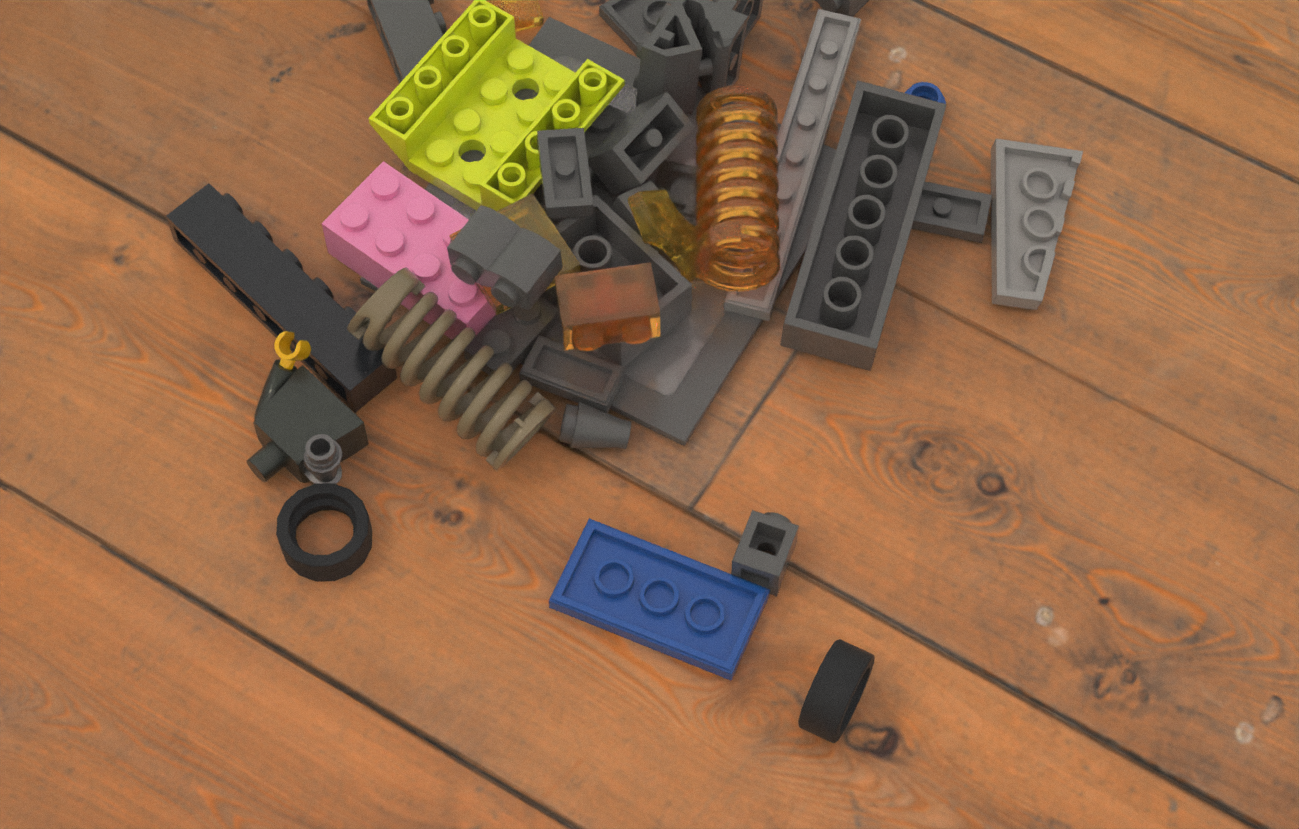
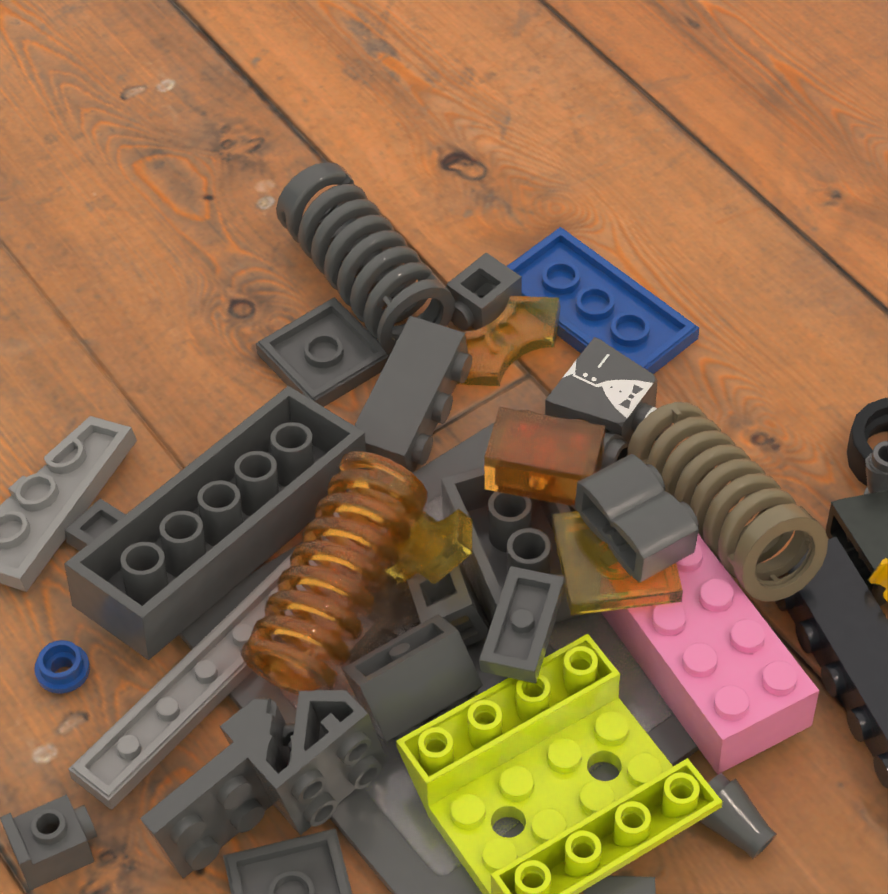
camera: 155 degrees left, 10 degrees down
black tyre [798,639,875,743] -> none
none -> dark grey tile [256,297,390,407]
none -> dark grey piece [276,162,455,354]
none -> dark grey brick [354,316,472,479]
none -> clear yellow tile [457,296,561,386]
none -> dark grey torso [545,337,672,443]
none -> dark grey cone [698,773,777,859]

